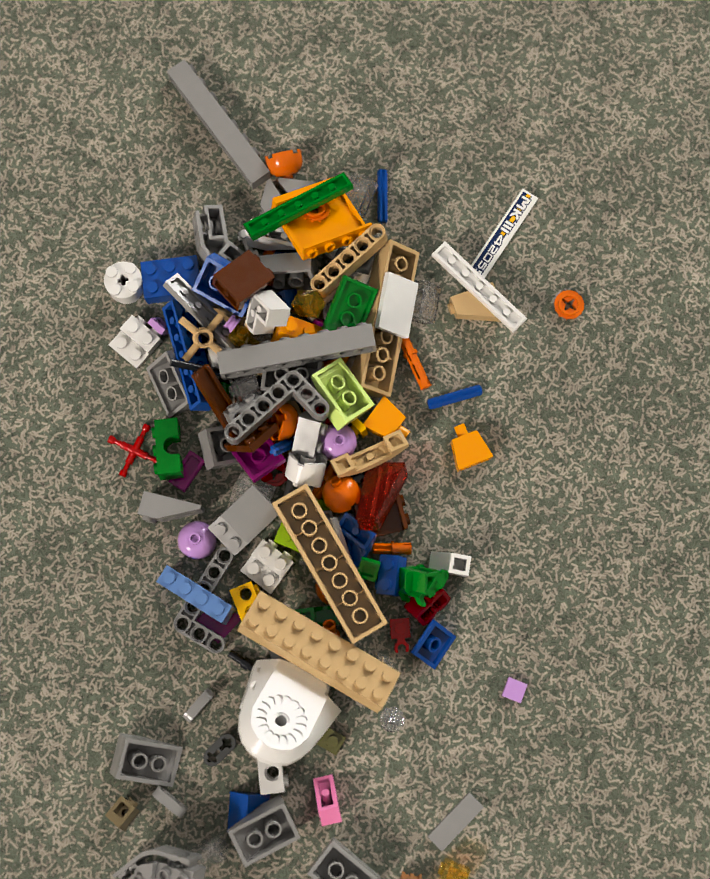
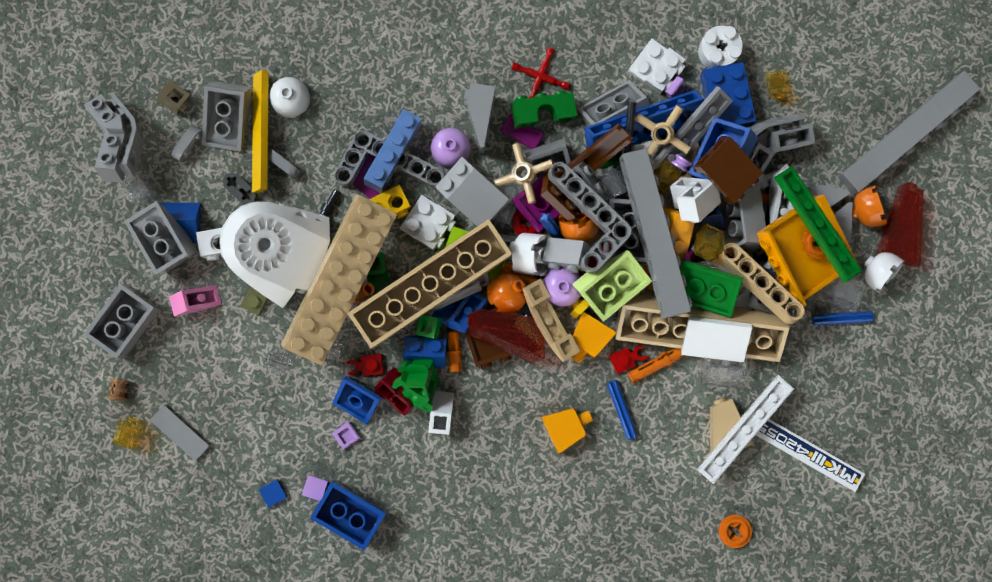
camera: 85 degrees right, 5 degrees up
none -> yellow tile [252,70,269,194]
none -> blue tile [259,479,287,507]
none -> white cylinder [269,77,310,118]
none -> blue brick [310,480,388,550]
none -> lavender tile [332,421,361,450]
none -> tan bar [494,143,554,204]
none -> red plate [609,345,647,374]
none -> clear yellow bracket [765,70,792,100]
none -> white cylinder [864,252,905,294]
none -> clear red slope [875,182,924,268]

